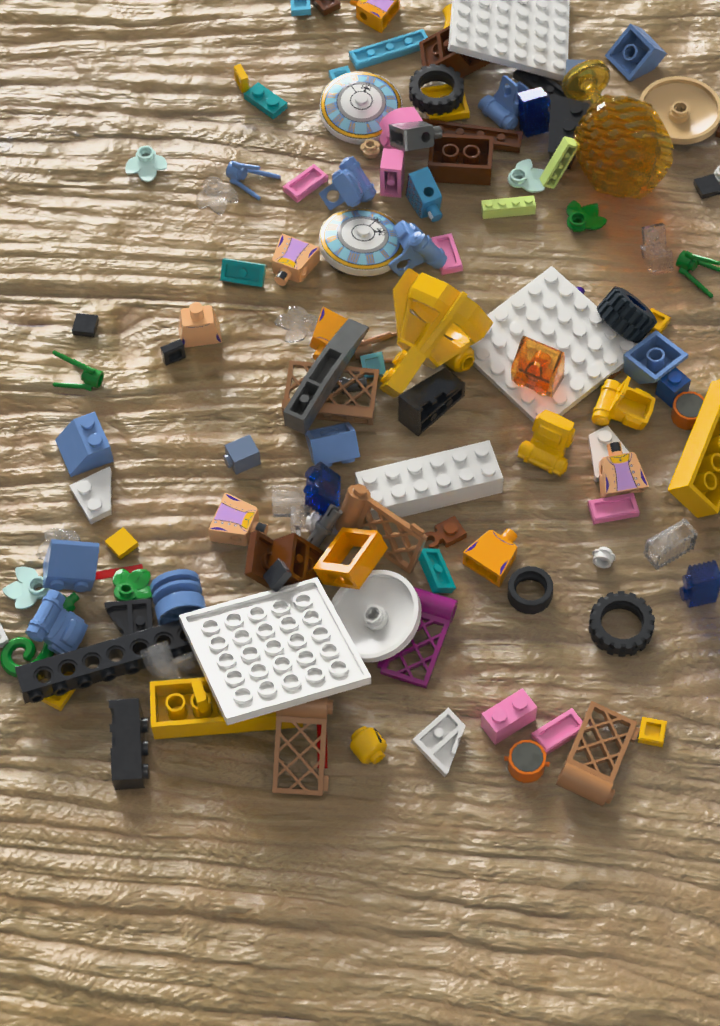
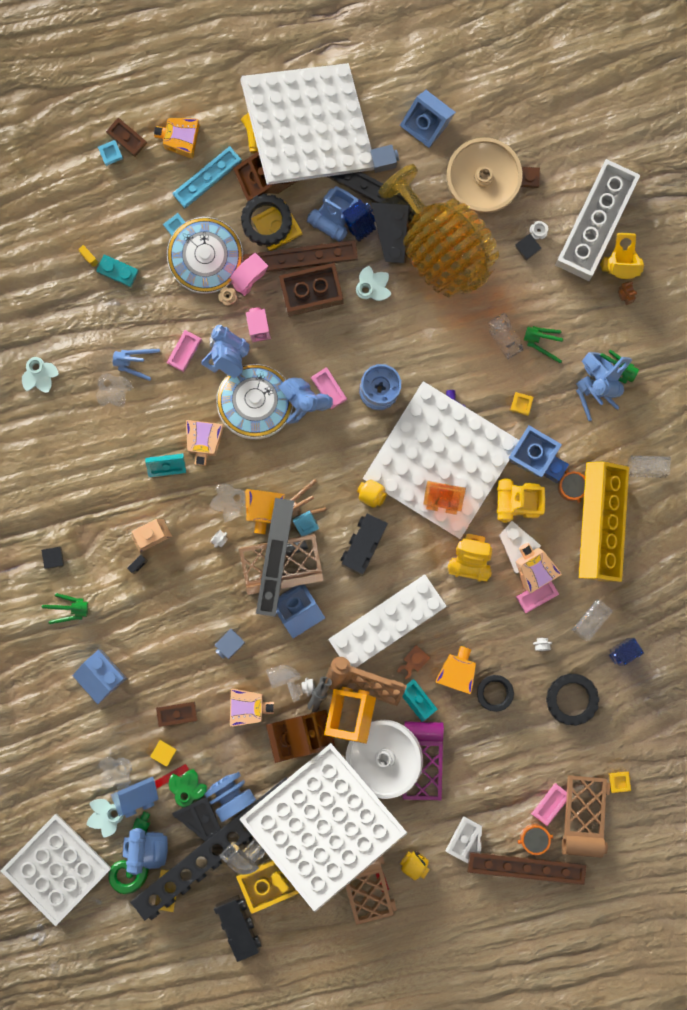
camera: 15 degrees left, 25 degrees up
white wing [69,466,112,524] -> none
black tile [263,558,292,592] -> none
clear blue brick [304,462,341,517] -> none
yellow plate [379,268,493,399] -> none
dark grey torso [389,121,442,151] -> none
dark azure torso [405,166,443,222] -> none
yellowish green piece [481,195,536,219] -> none
bright pink brick [481,688,537,745] -> none
yellowish green piece [539,136,579,189] -> none
green plate [566,200,607,232] -> none
black wheel [597,286,657,343] -> none
none -> reddish brown plate [156,702,198,727]
none -> white plate [210,530,228,548]
none -> medium blue wheel [359,364,401,410]
none -> reddish brown plate [467,852,586,885]

